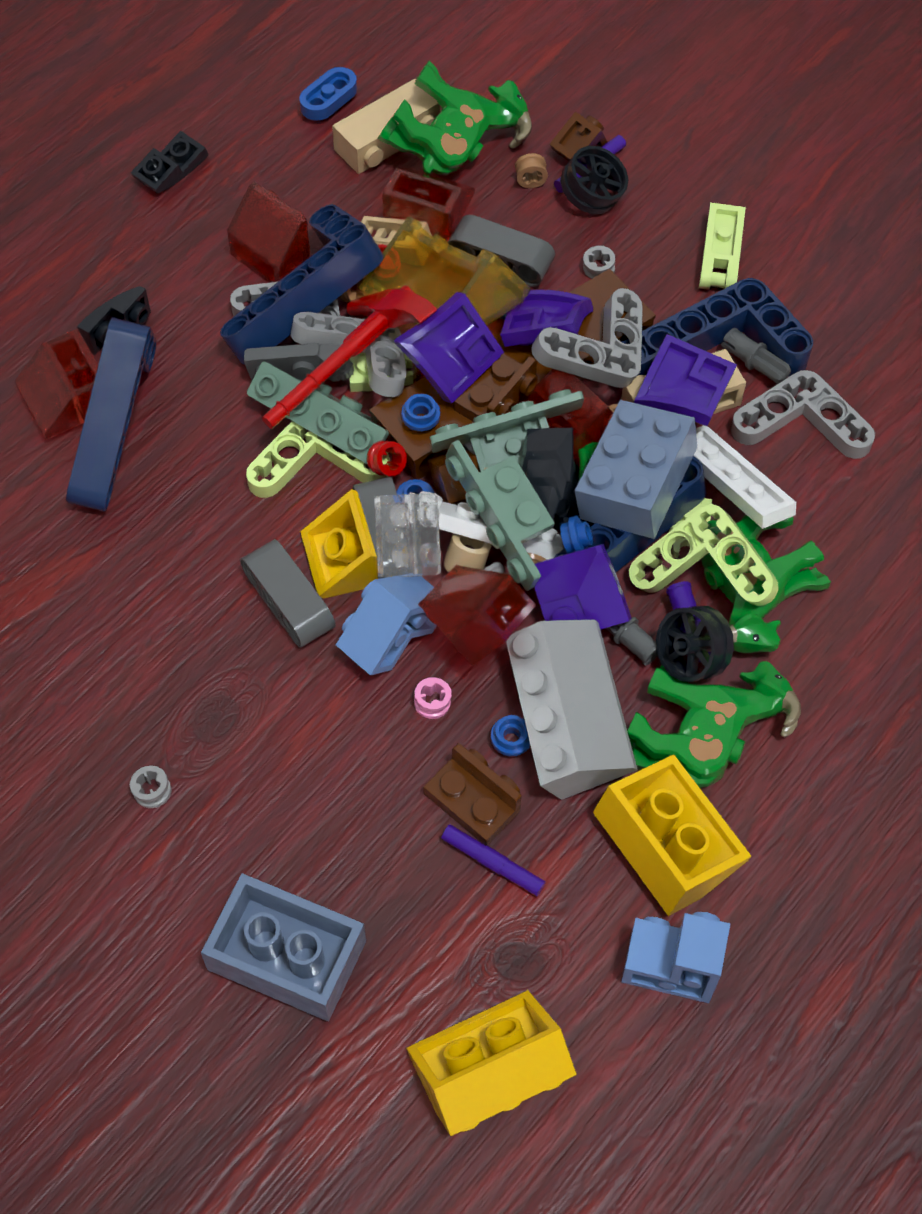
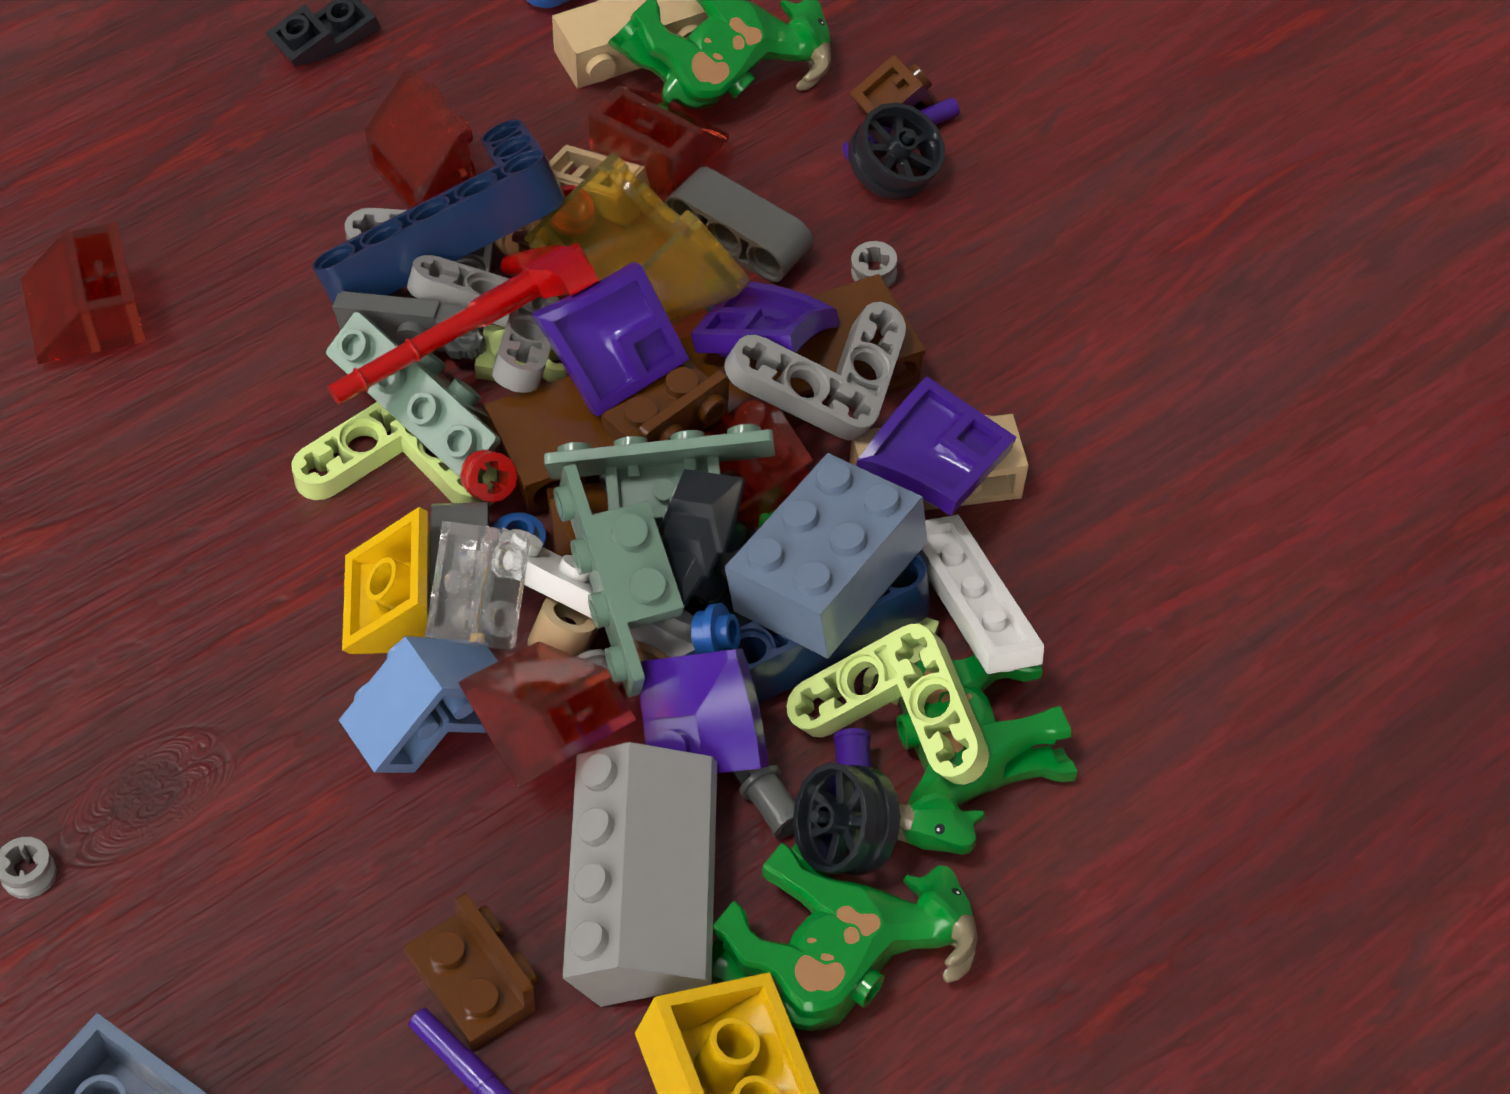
camera: 10 degrees right, 5 degrees down
dark blue beam [66,317,157,512] -> none
black slope [77,286,151,355] -> none
dark grey beam [240,539,336,648] -> none
blue plate [402,394,440,431] -> none
bright pink bush [414,677,452,719] -> none
blue plate [491,715,531,756] -> none
medium nougat bush [515,153,548,188] -> none
dark blue beam [622,278,813,389] -> none
yellowish green plate [699,202,746,290] -> none
dark grey axle [721,328,791,384] -> none
light grey beam [731,370,875,459] -> none

